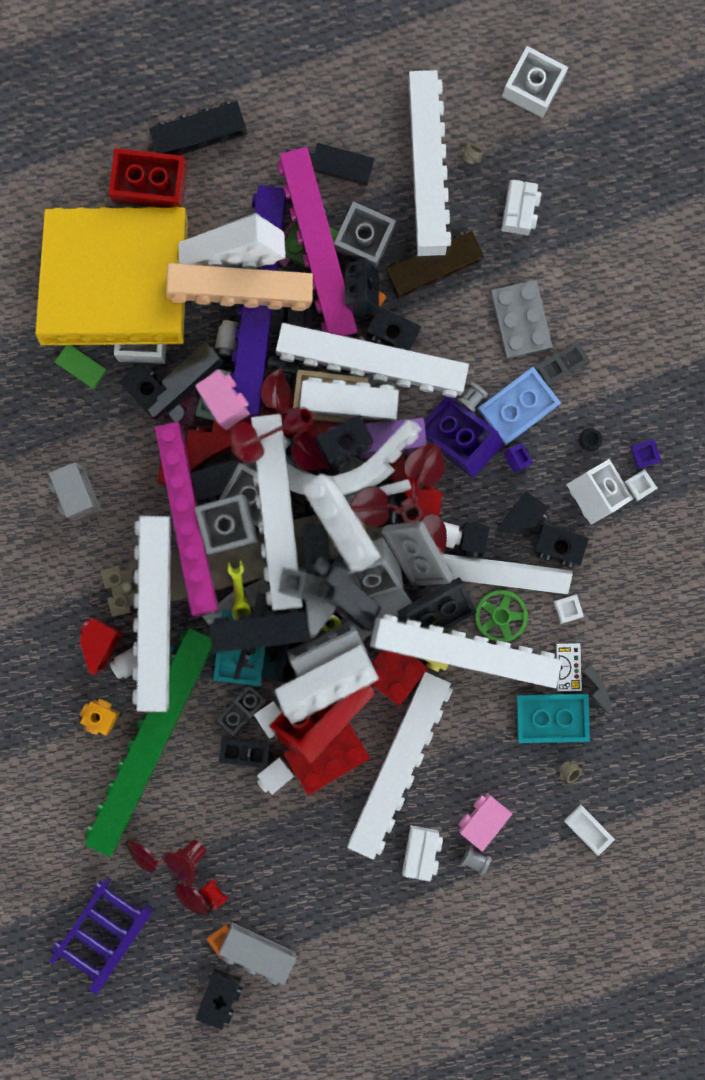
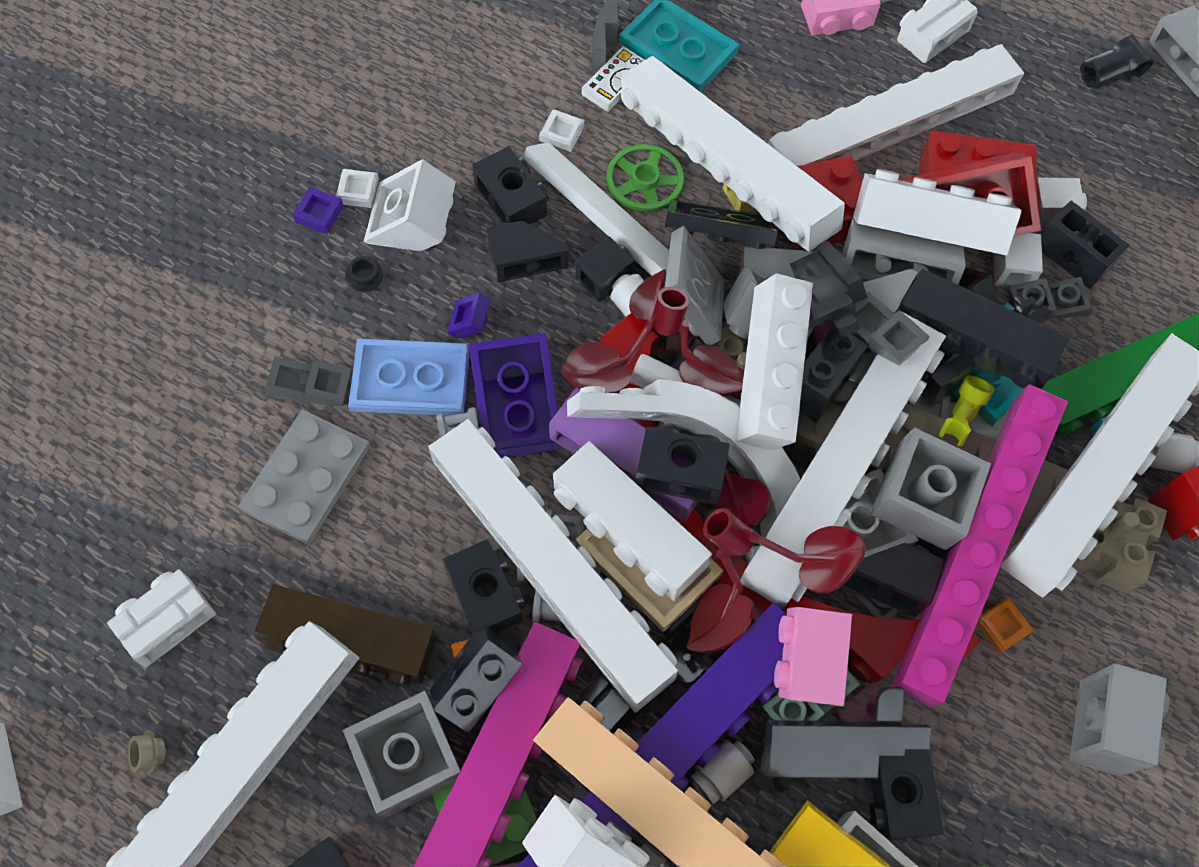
camera: 145 degrees left, 20 degrees down
none -> orange tile [976,597,1034,654]
none -> black piece [1080,35,1154,89]

